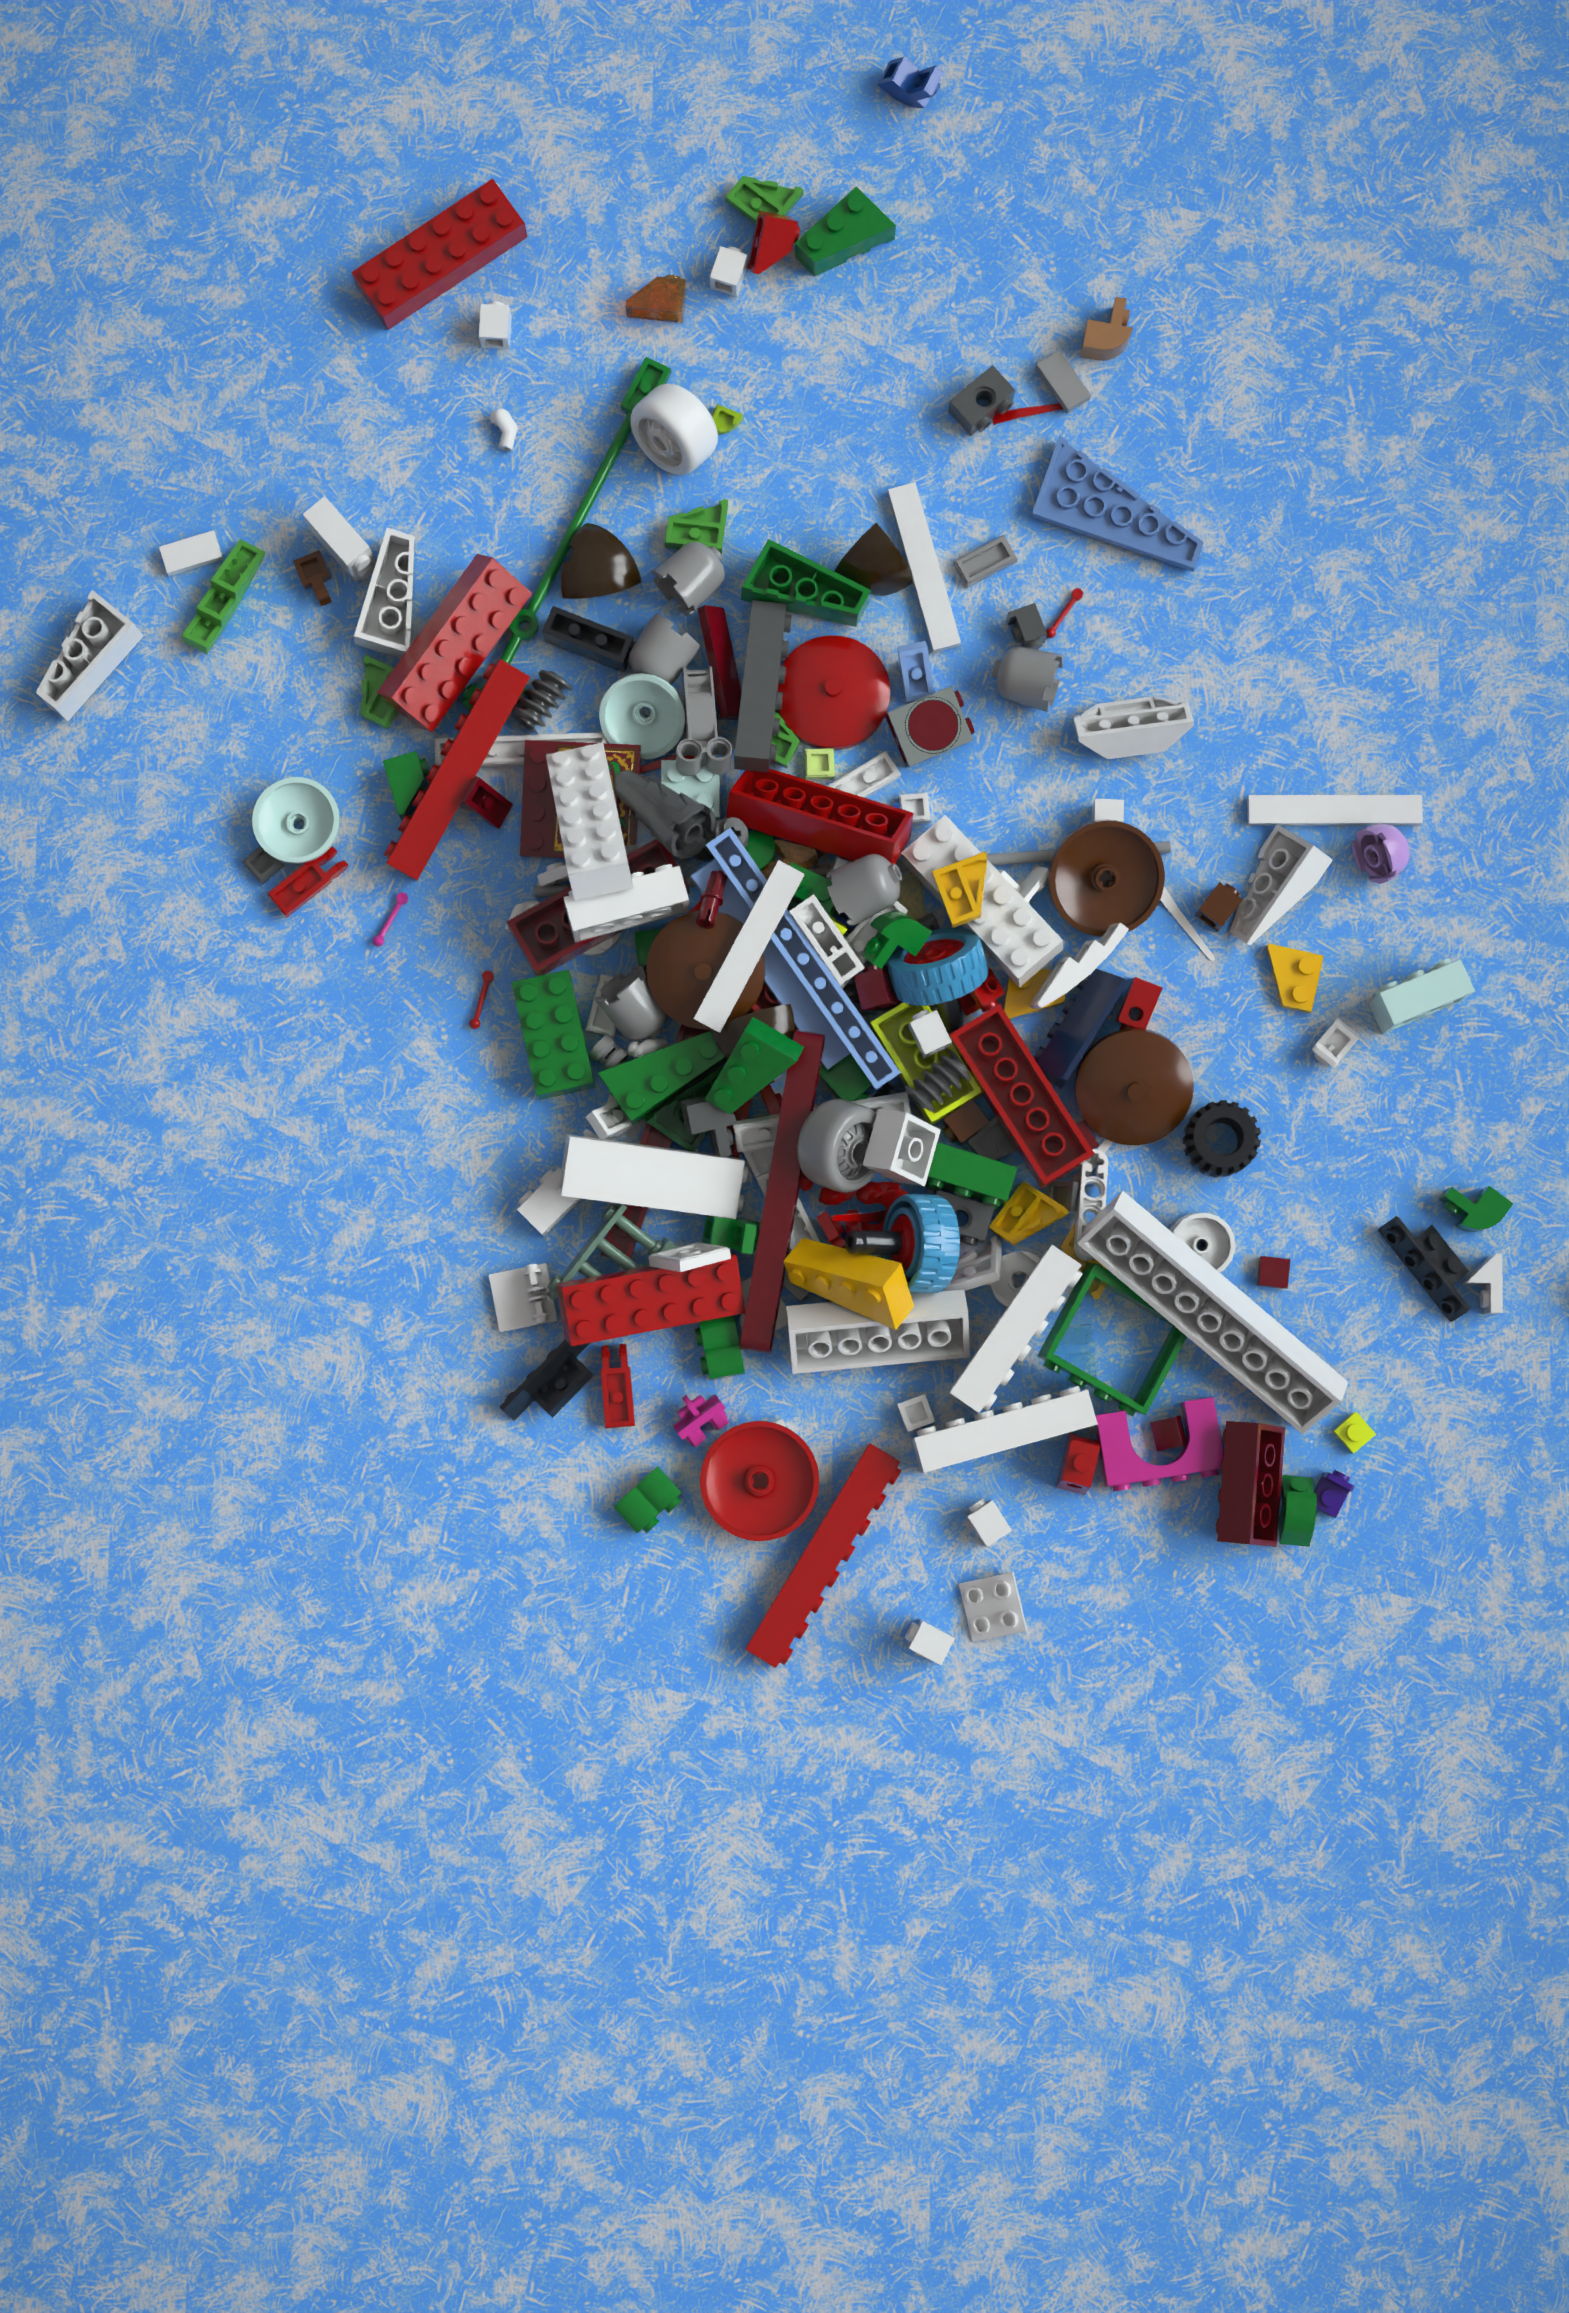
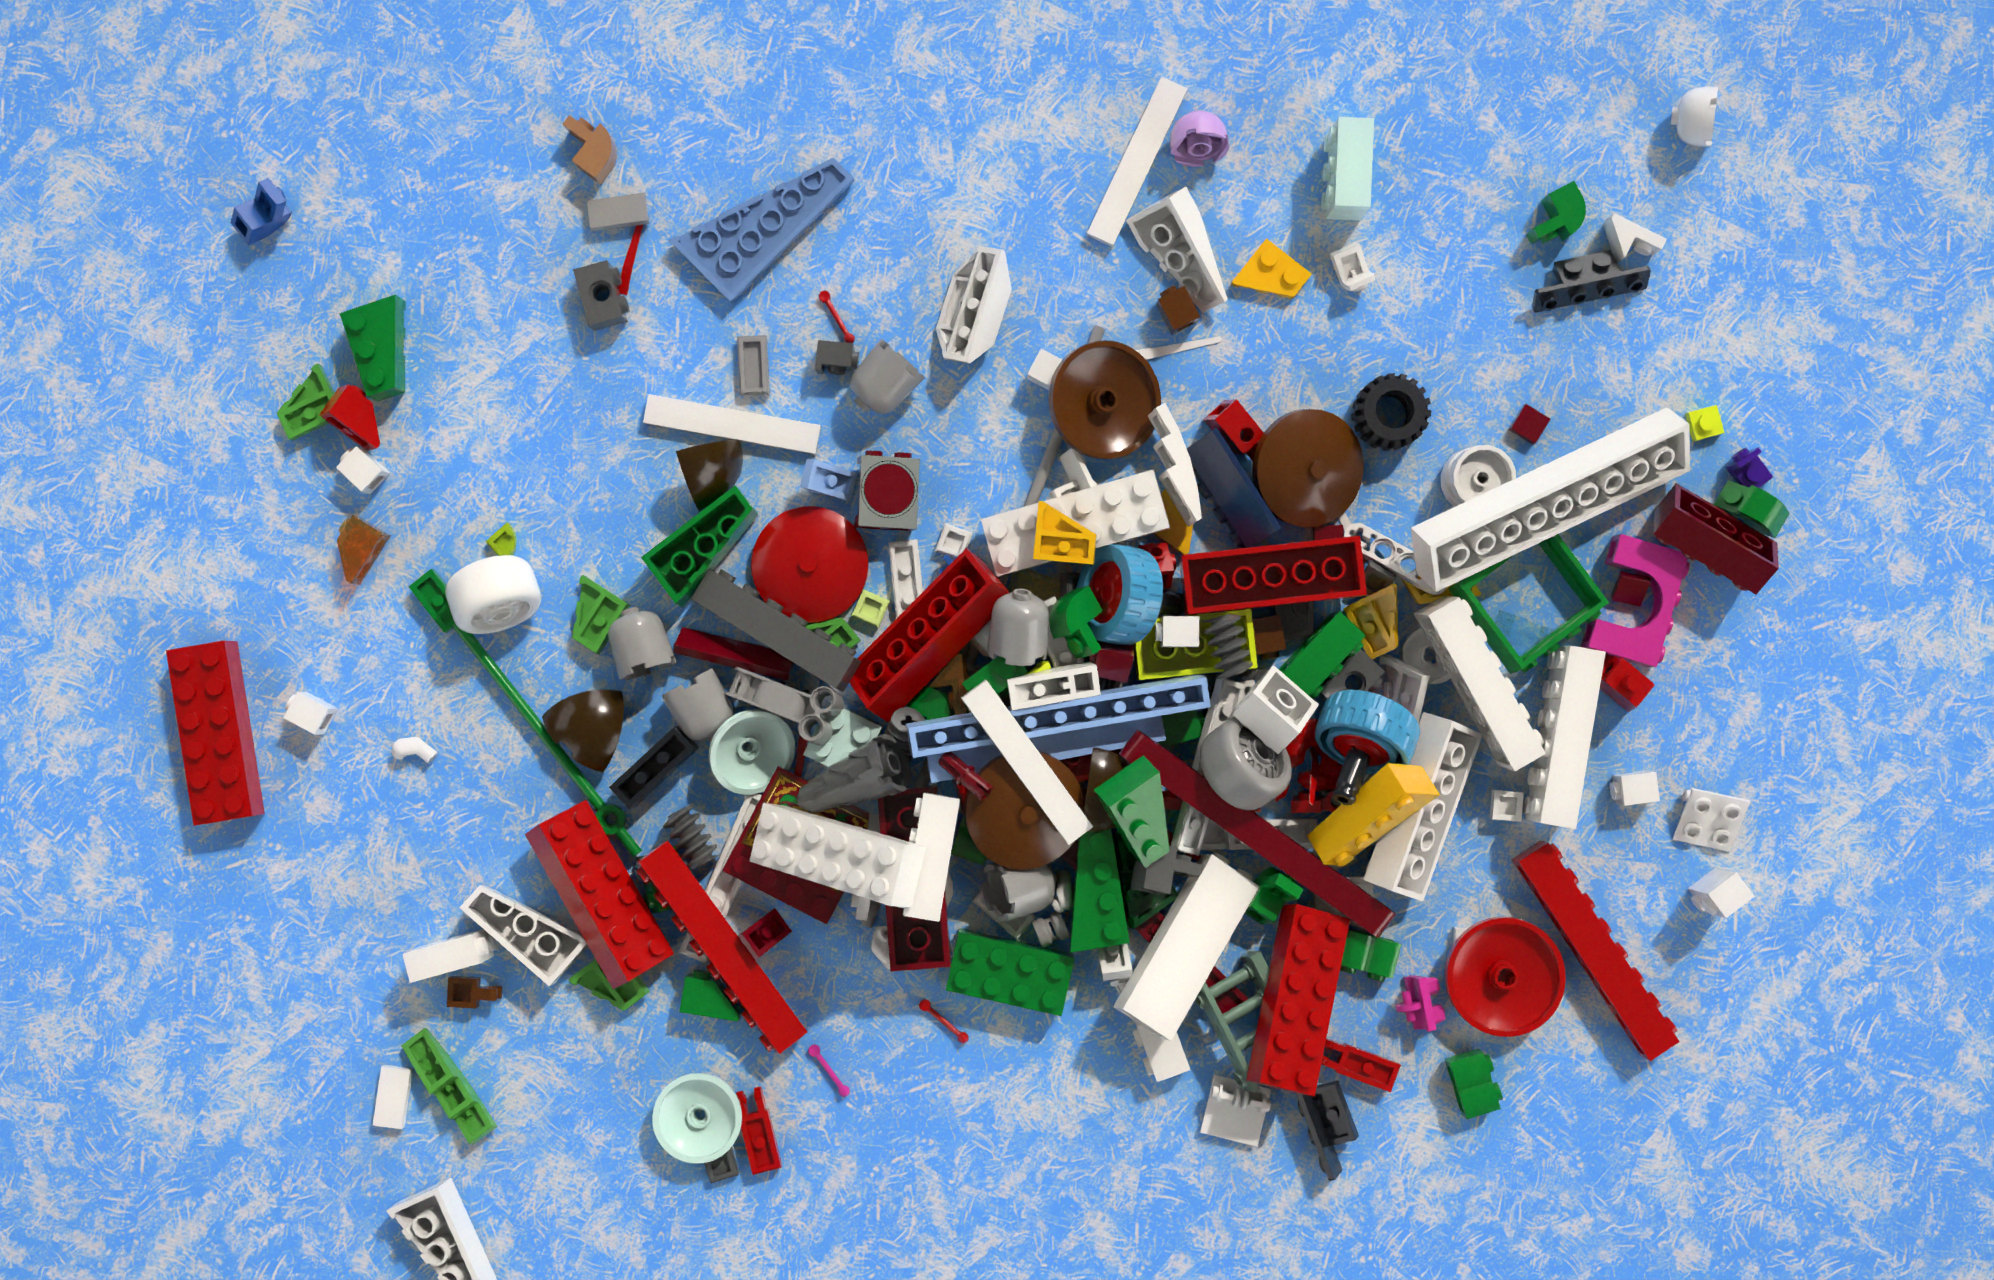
camera: 65 degrees left, 5 degrees up
white tile [648,1242,731,1272] -> none

